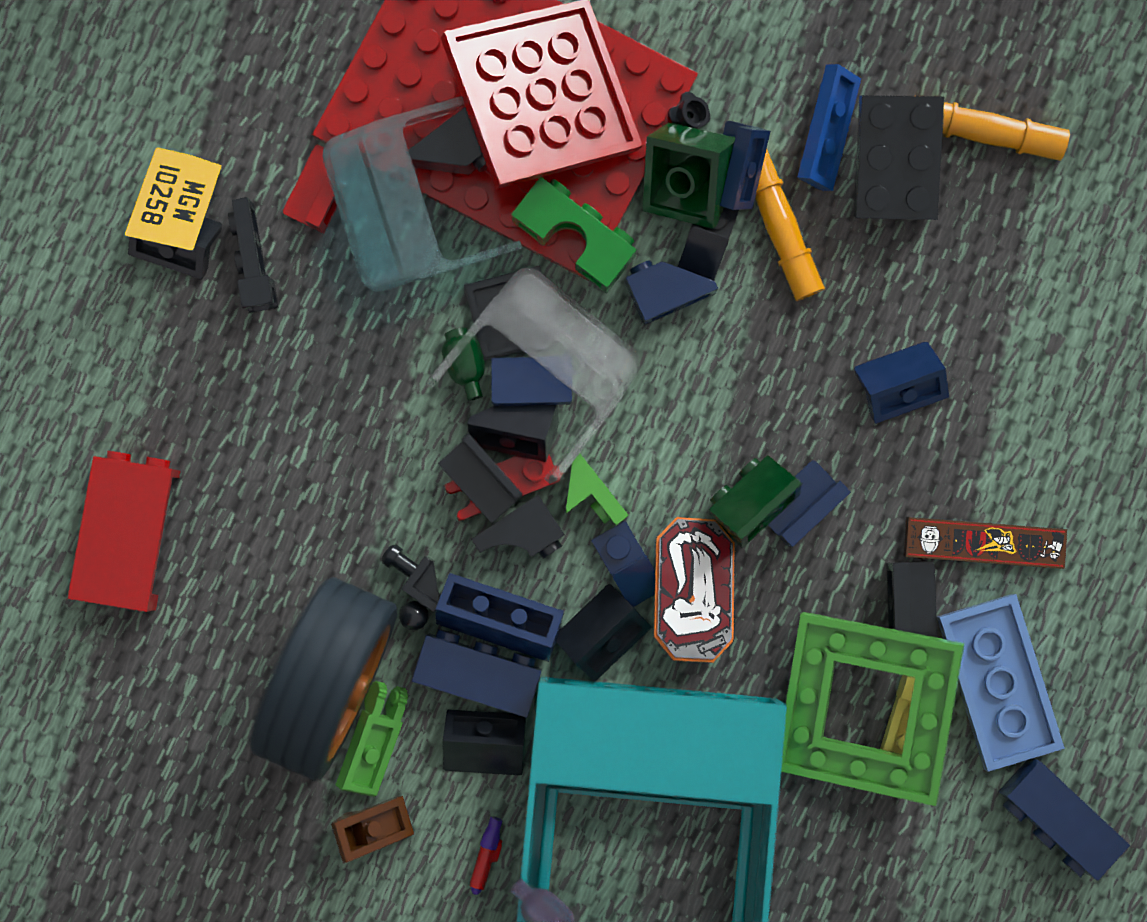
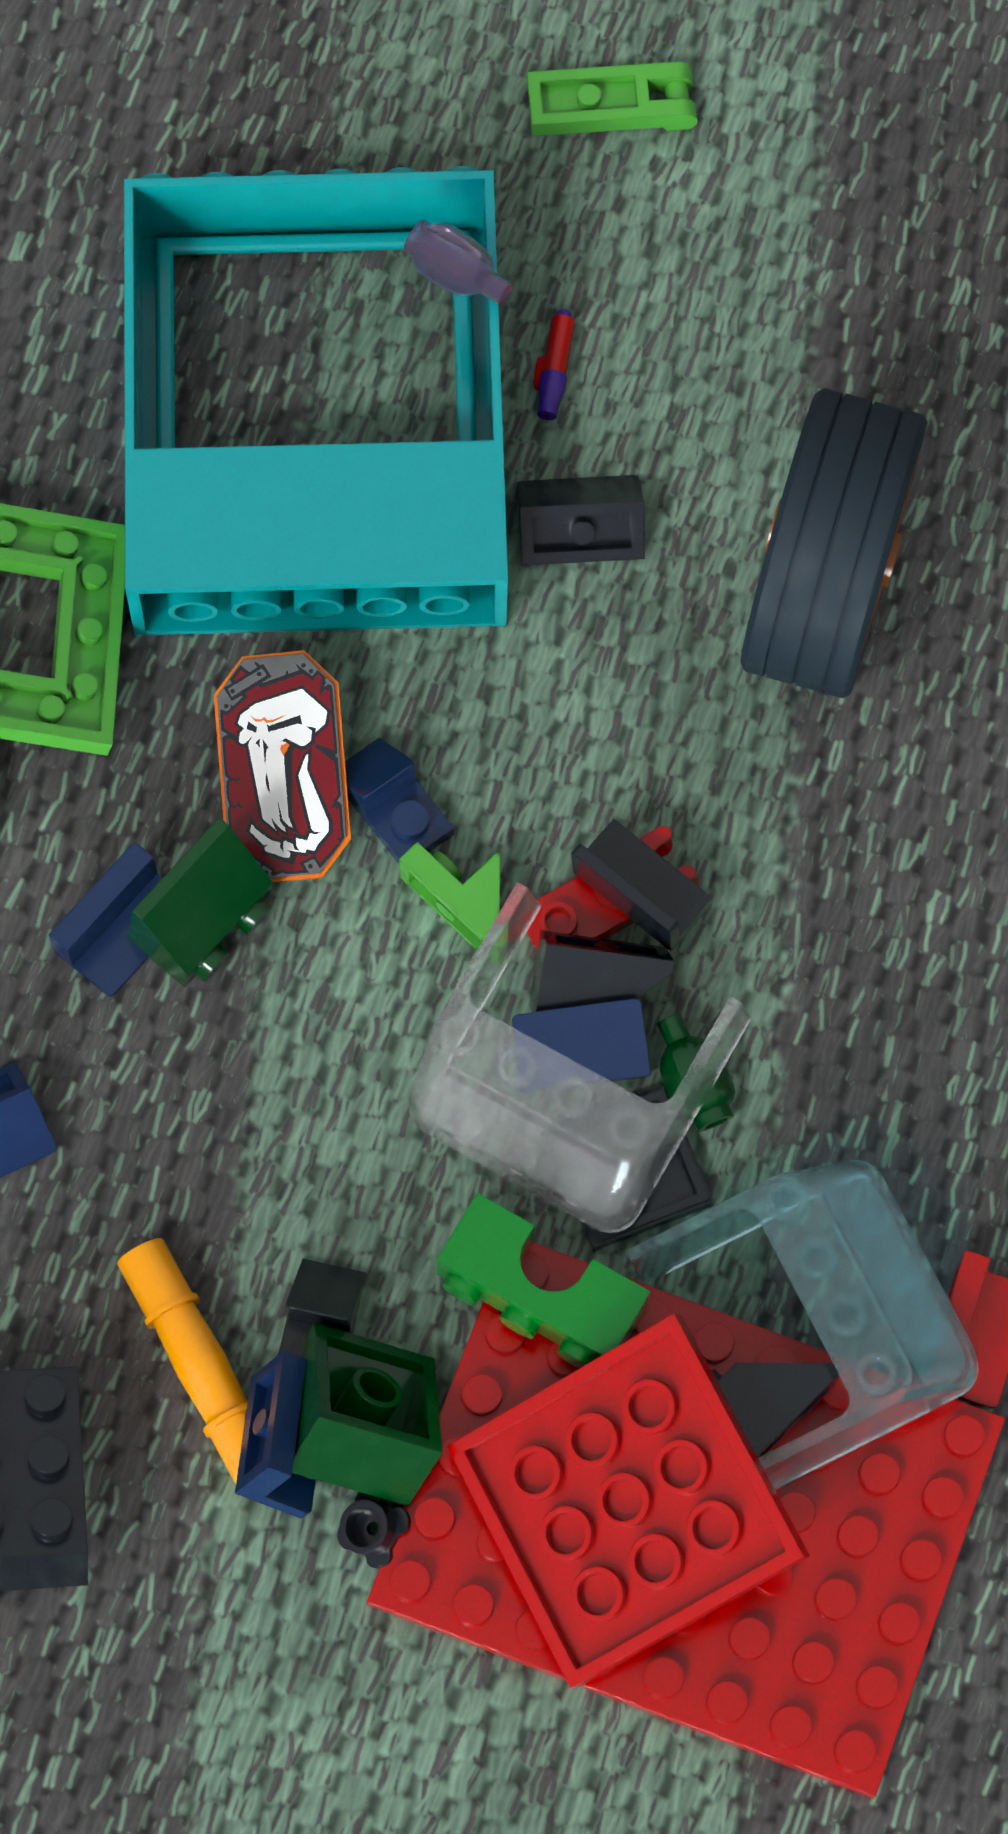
camera: 165 degrees right, 15 degrees down
reddish brown slope [331,796,414,863] -> none
bright green hinge [335,681,409,797] -> none
black piece [382,544,440,631] -> none
dark blue brick [412,629,542,717] -> none
dark blue brick [436,573,564,662] -> none
black arch [471,495,565,559] -> none
black panel [556,584,652,682] -> none
dark blue slope [625,260,718,326] -> none
blue plate [797,64,861,191] -> none

